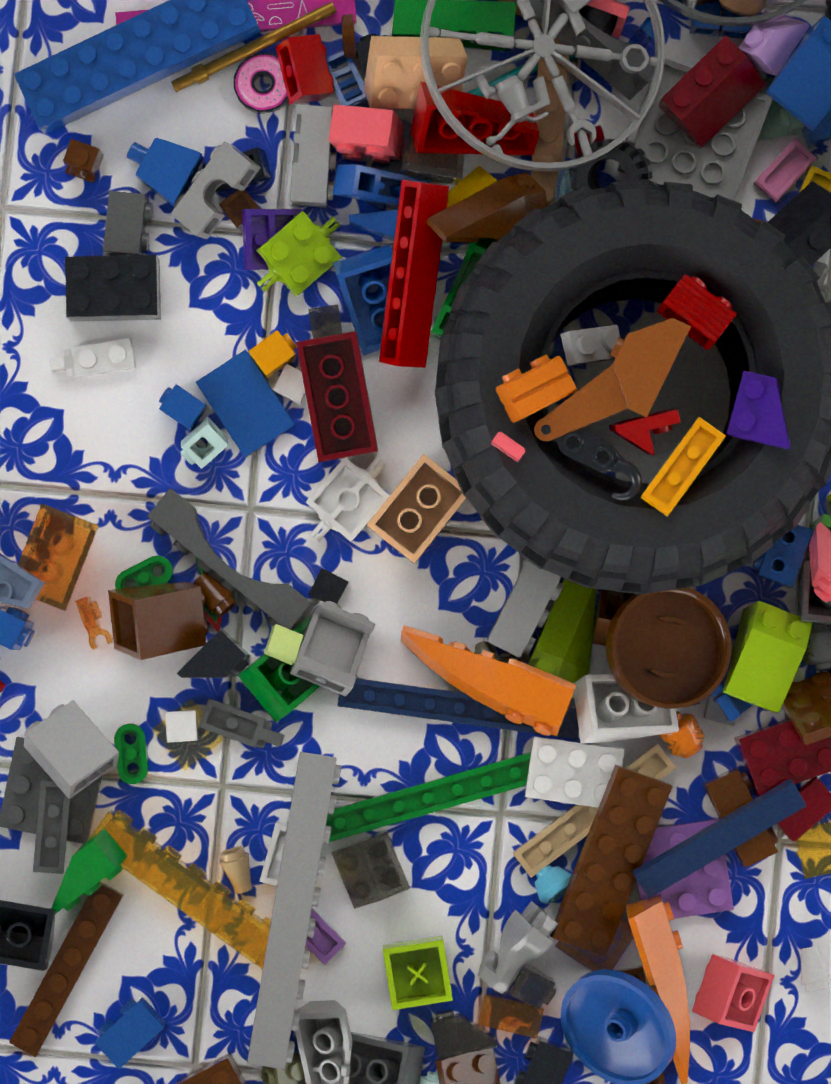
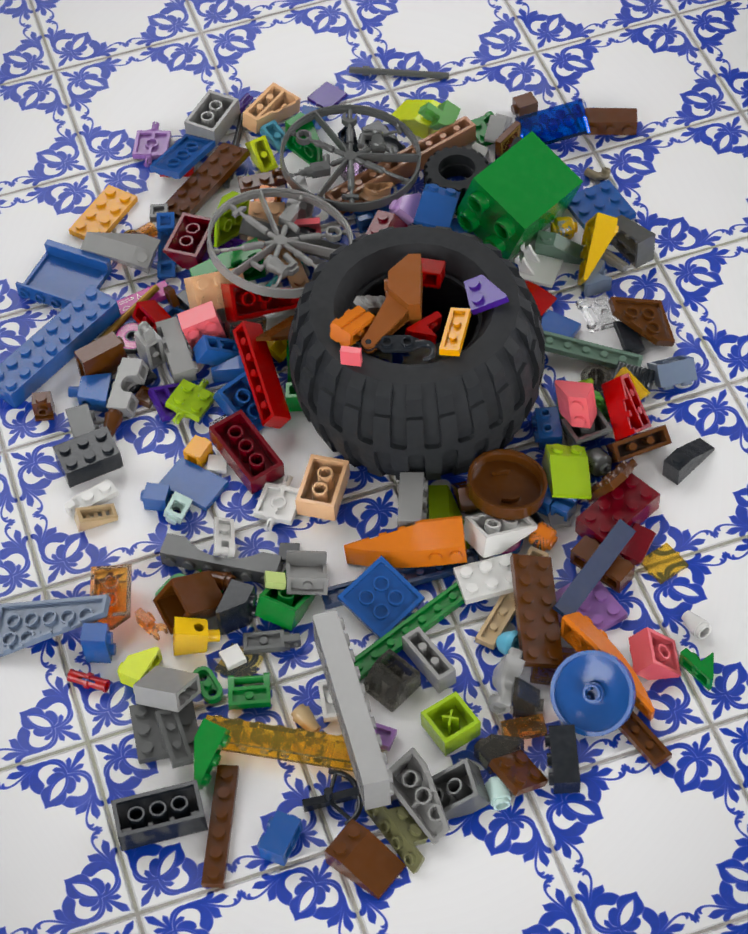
camera: 20 degrees left, 35 degrees down
none -> reddish brown brick [74,331,128,377]
none -> tan slope [74,503,118,532]
none -> reddish brown cone [103,408,123,437]
none -> neon yellow slope [117,647,162,688]
none -> light grey brick [134,321,166,370]
none -> yellow torso [173,617,220,656]
none -> white plate [213,517,235,558]
none -> green plate [228,672,271,710]
none -> black piece [302,769,363,825]
none -> blue plate [337,556,425,639]
none -> light grey brick [402,626,456,693]
none -> green slope [679,648,714,690]

